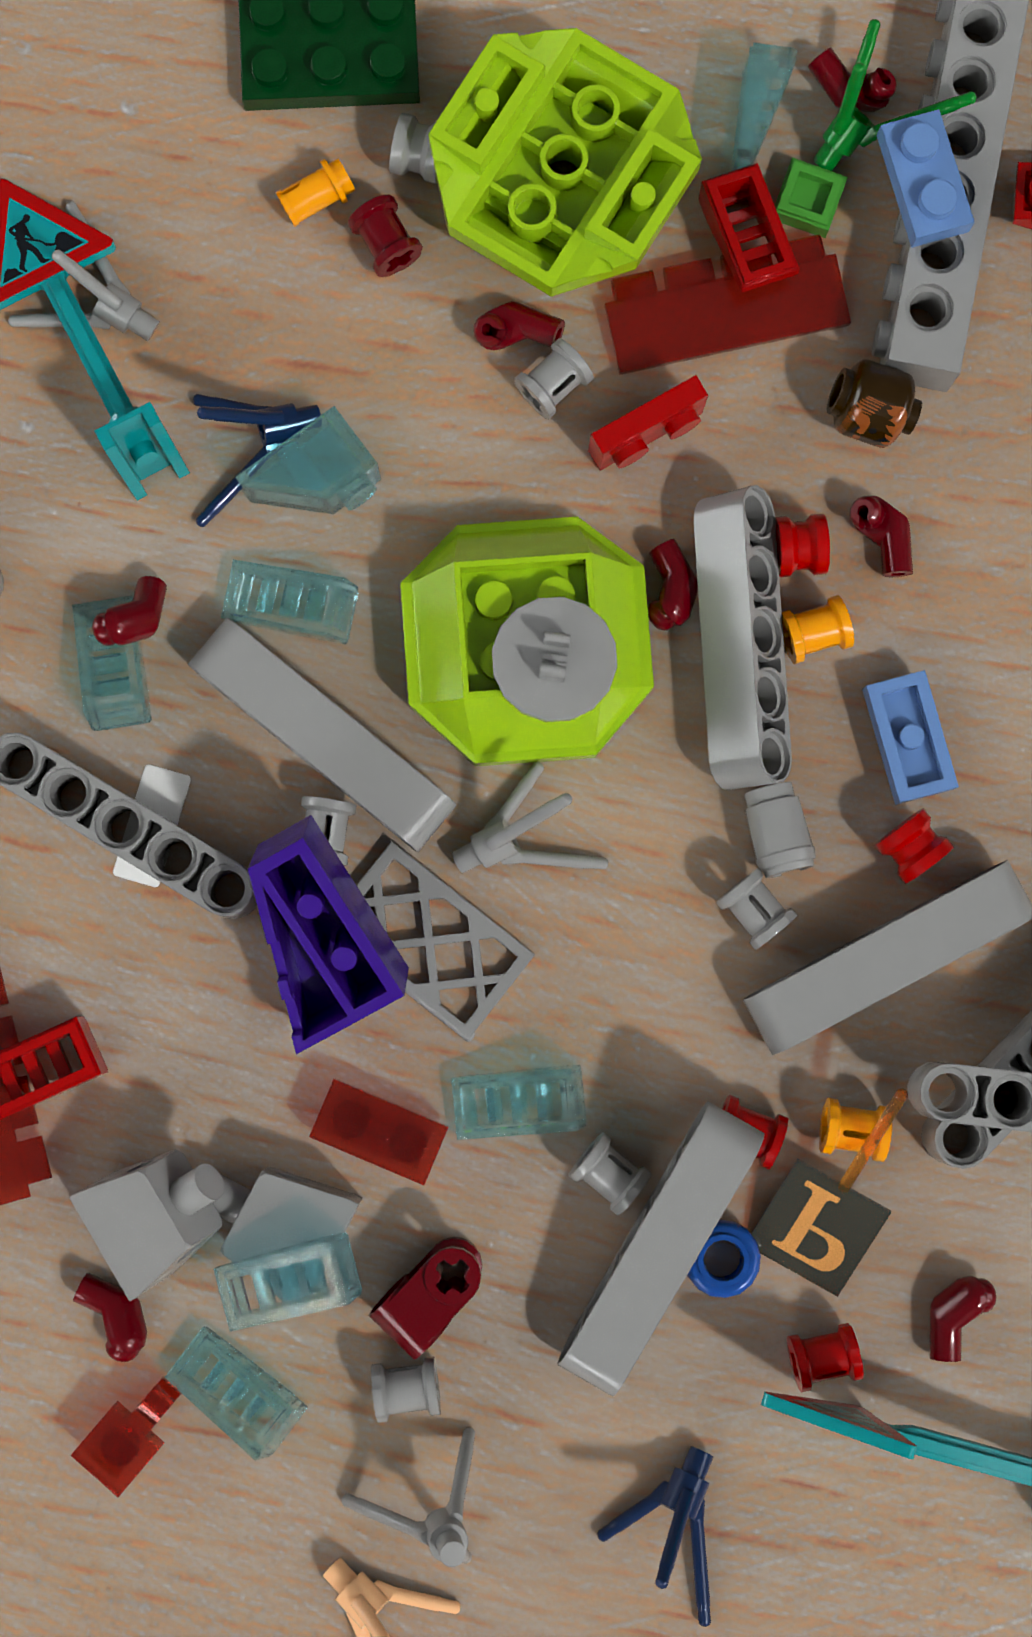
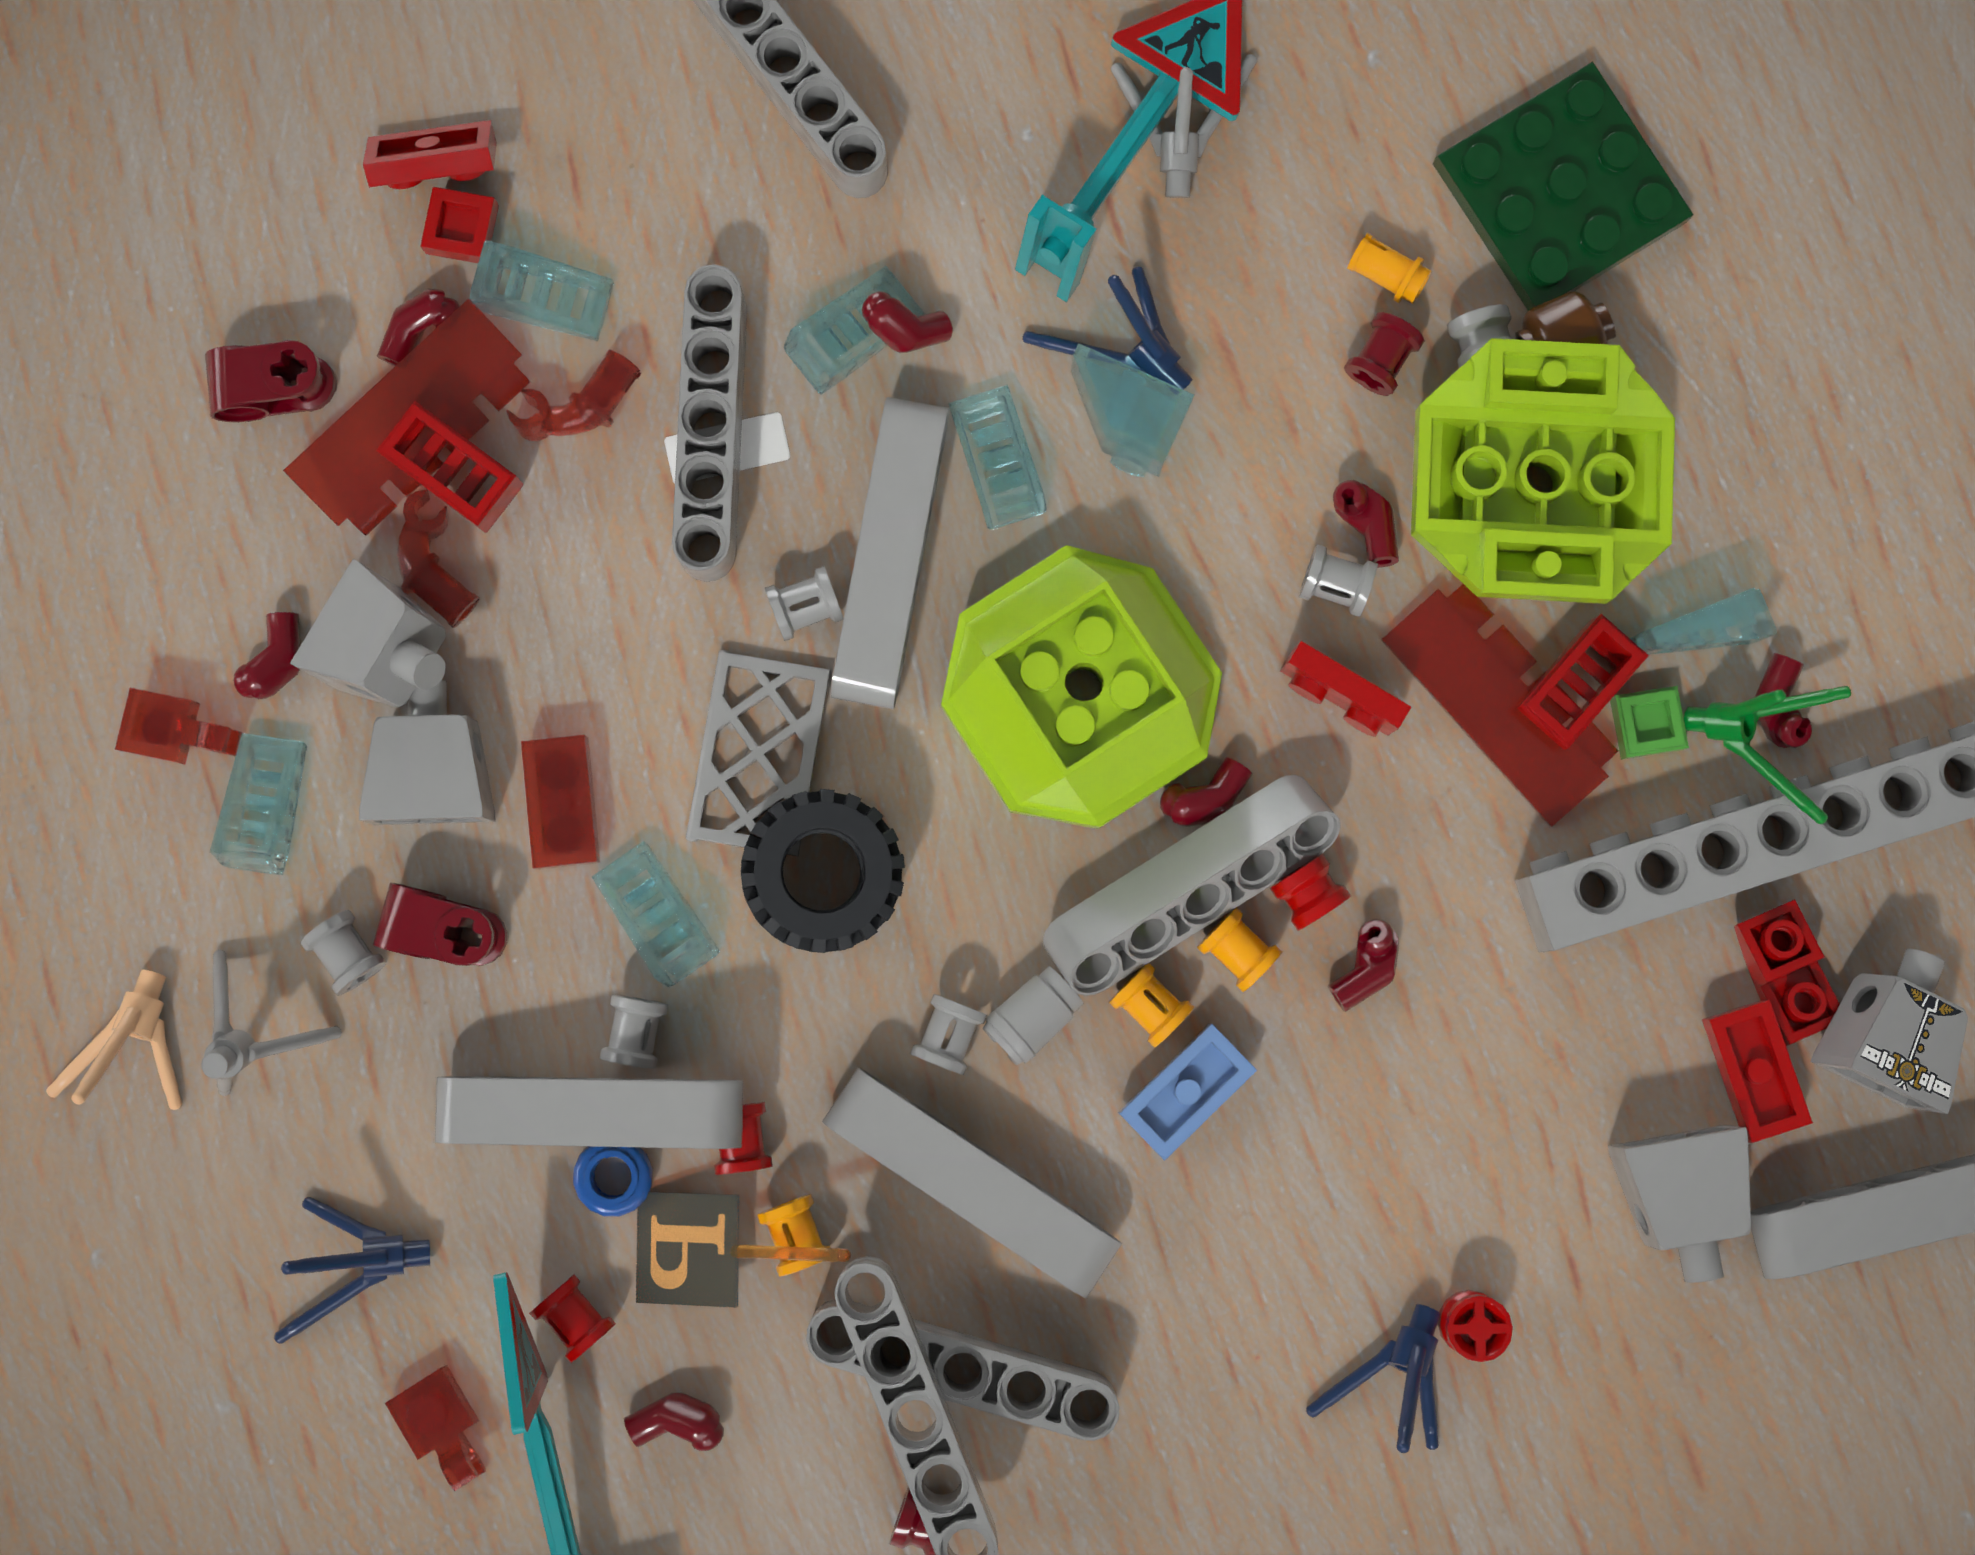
camera: 60 degrees right, 0 degrees up
clear light blue slope [213,1232,362,1332] -> none
dark purple wedge [248,815,409,1054] -> none
light grey plant [452,762,608,873] -> none
light grey piece [492,597,617,722] -> none
dark brown head [827,359,922,448] -> none
red wheel [874,808,954,884] -> none
medium blue plate [876,109,975,248] -> none
none -> clear red plate [385,1365,486,1491]
none -> clear red piece [397,489,480,628]
none -> clear red piece [506,350,642,441]
none -> black tyre [740,789,905,953]
none -> light orange bush [1109,963,1194,1048]
none -> reddish brown head [1515,291,1616,344]

